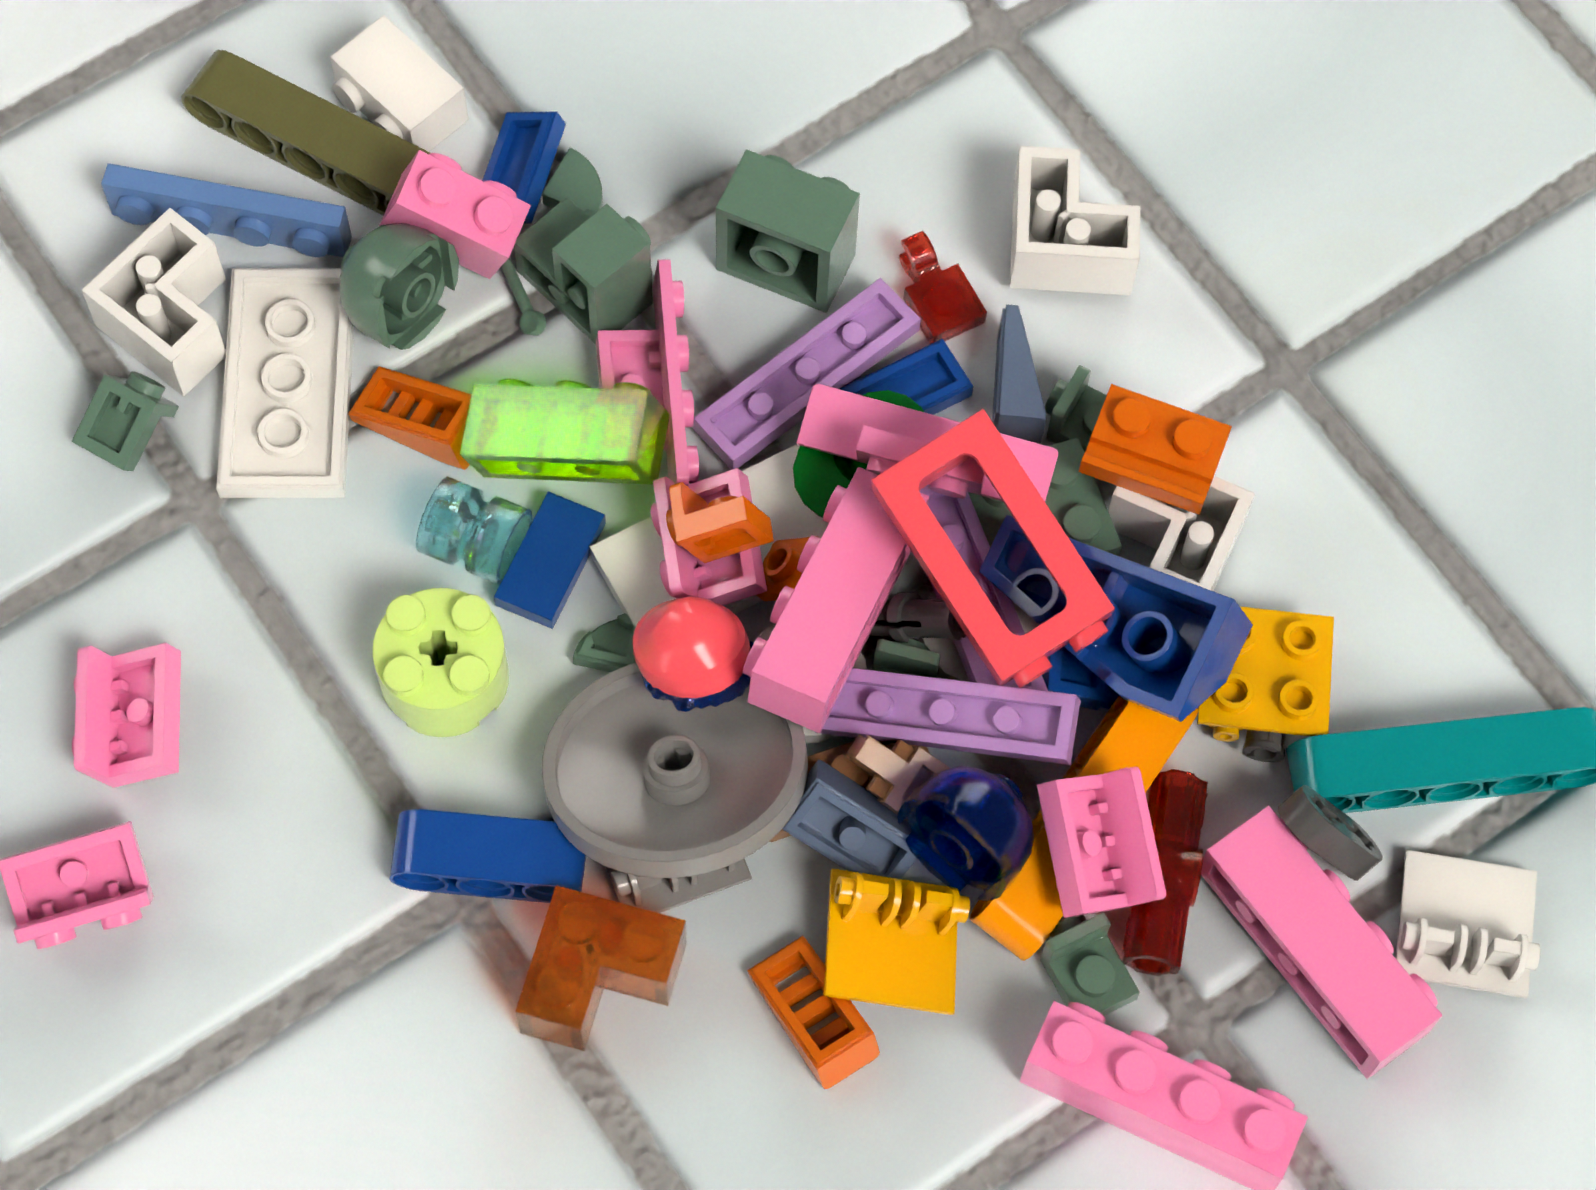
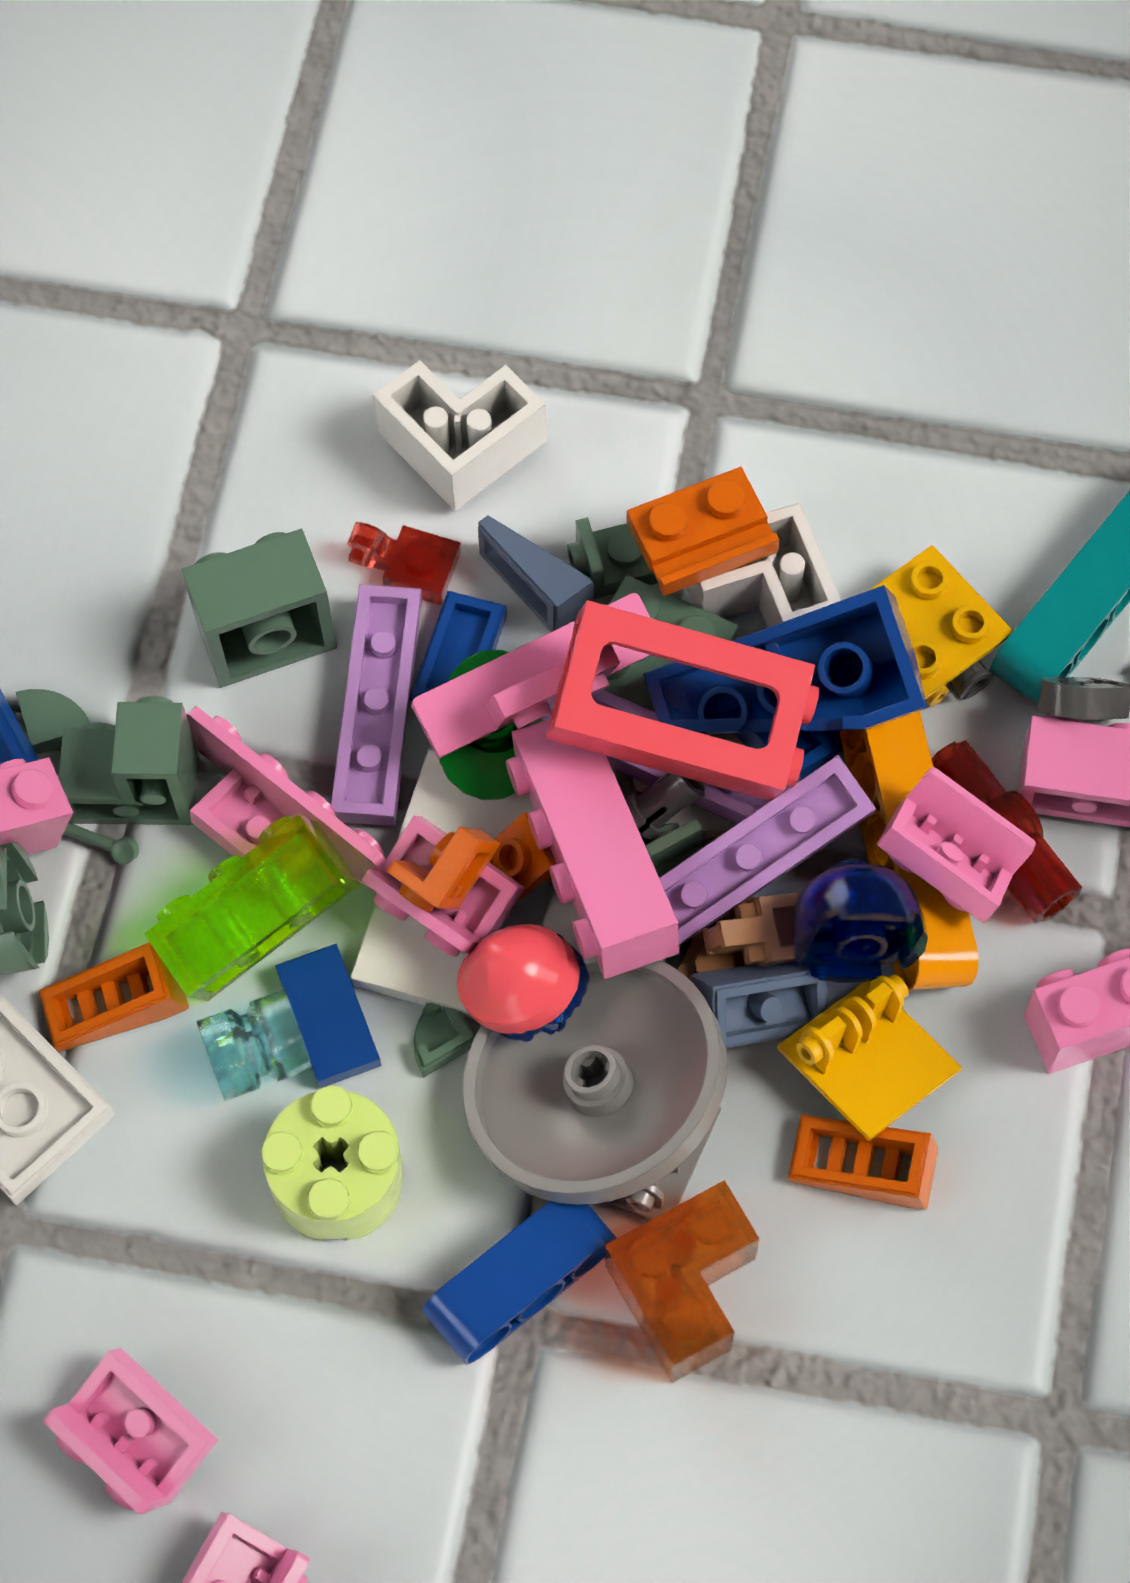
camera: 40 degrees left, 0 degrees up
sand green bracket [1040,913,1140,1016] -> none

